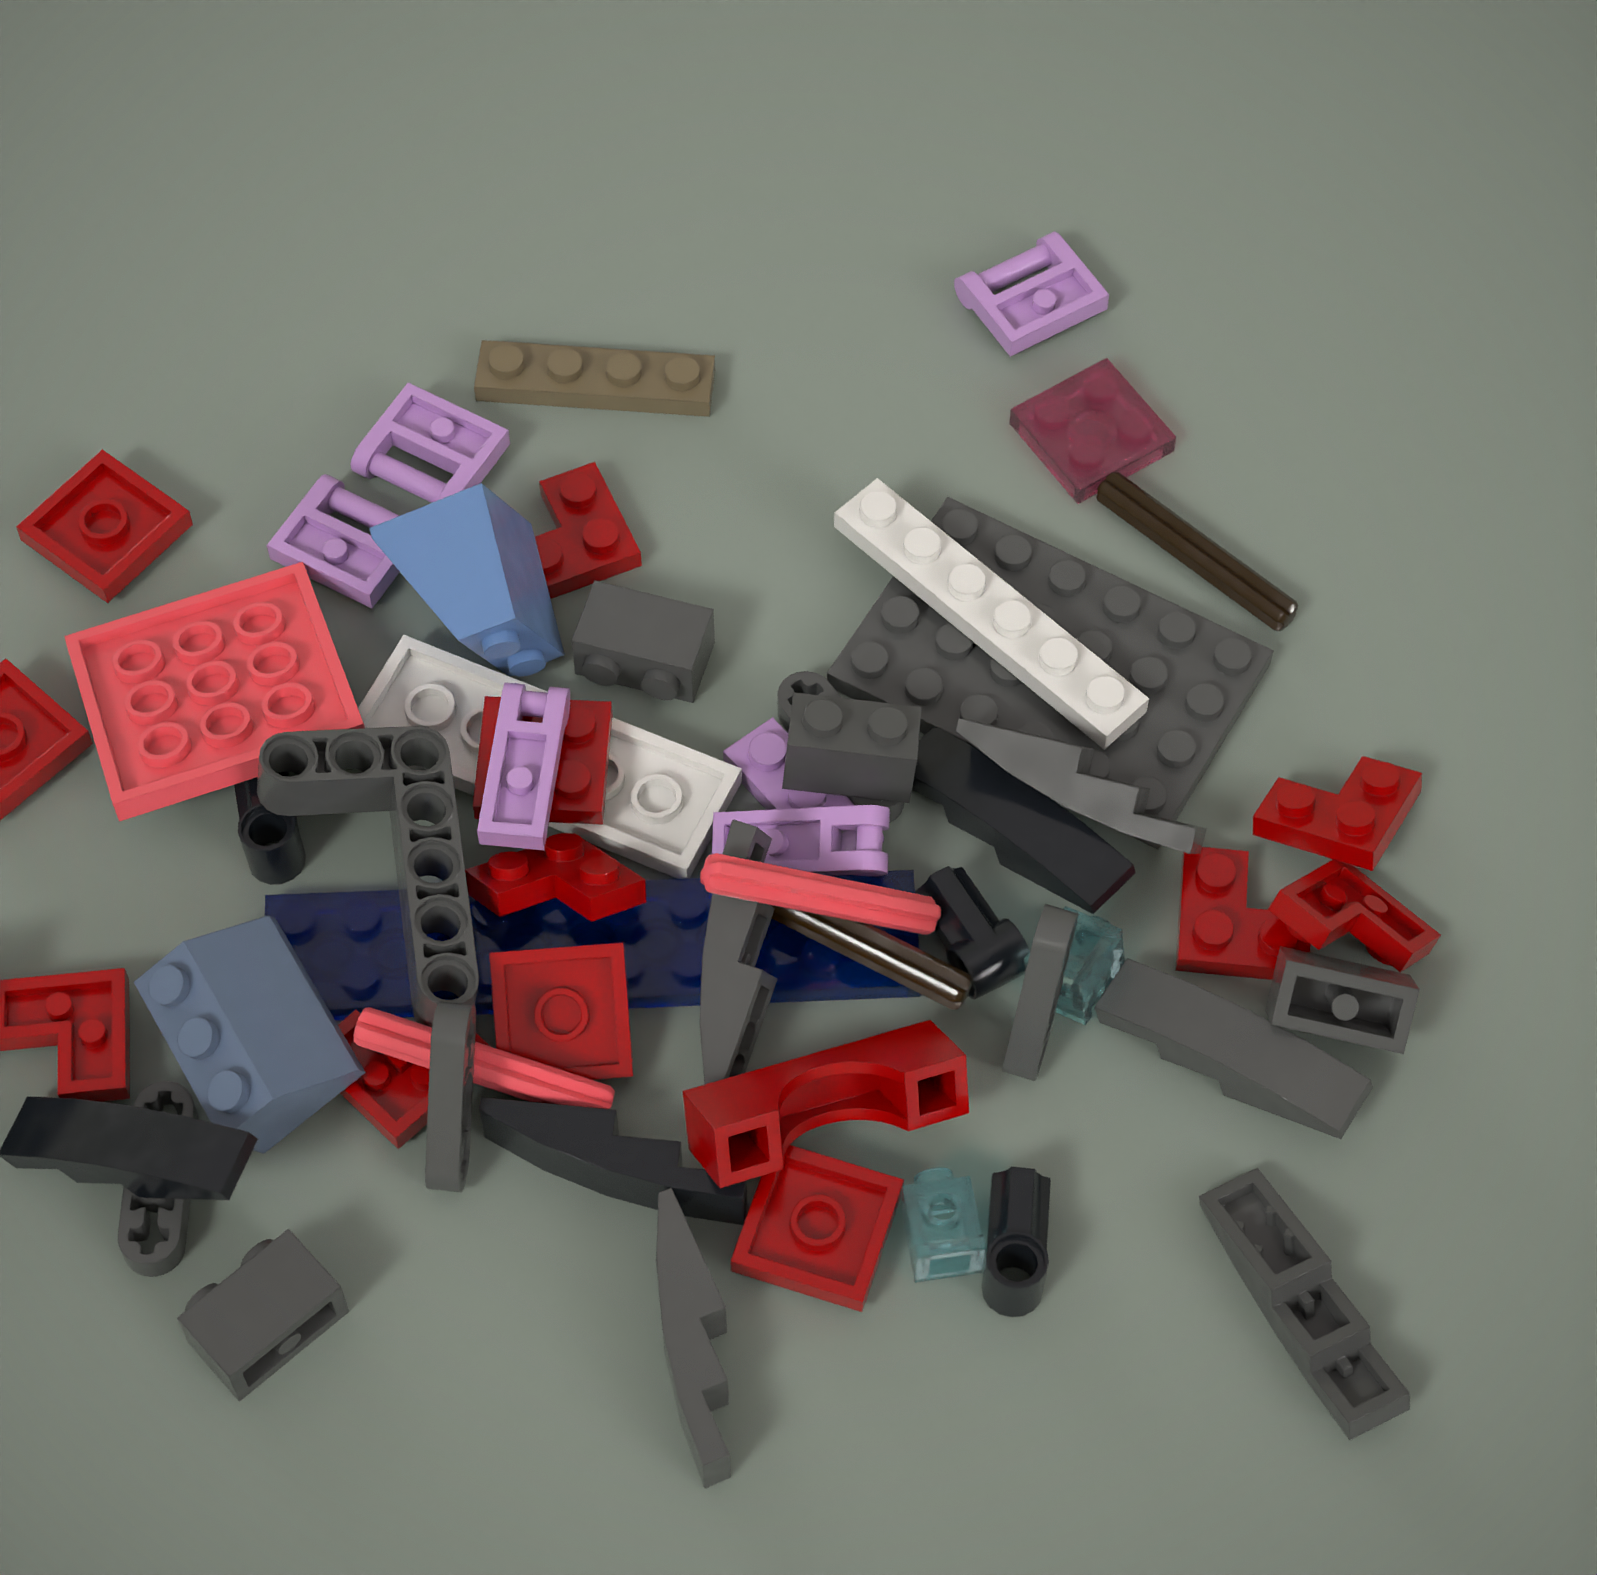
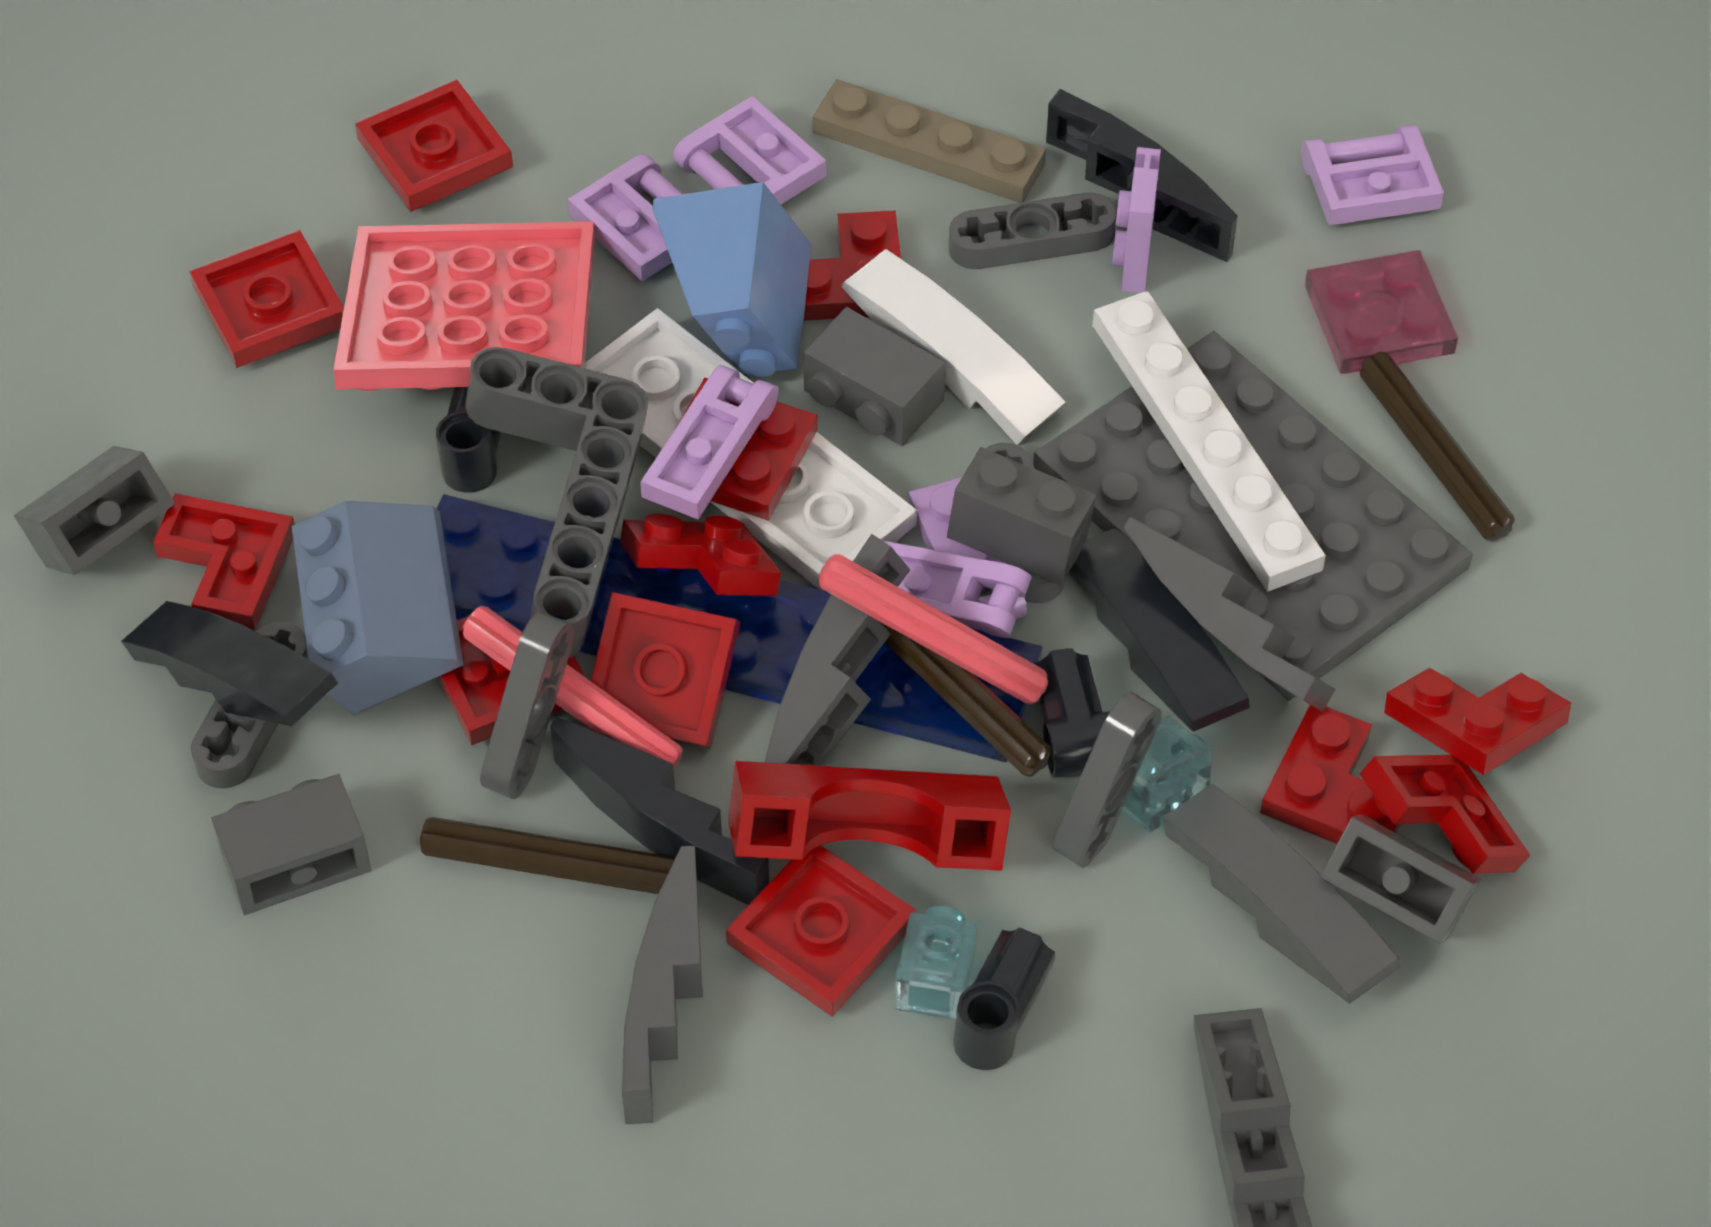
camera: 20 degrees right, 5 degrees down
none -> dark brown axle [420,817,676,894]
none -> white slope [841,249,1066,445]
none -> dark grey beam [949,193,1117,269]
none -> black slope [1046,89,1238,262]
none -> lavender plate [1112,147,1161,293]

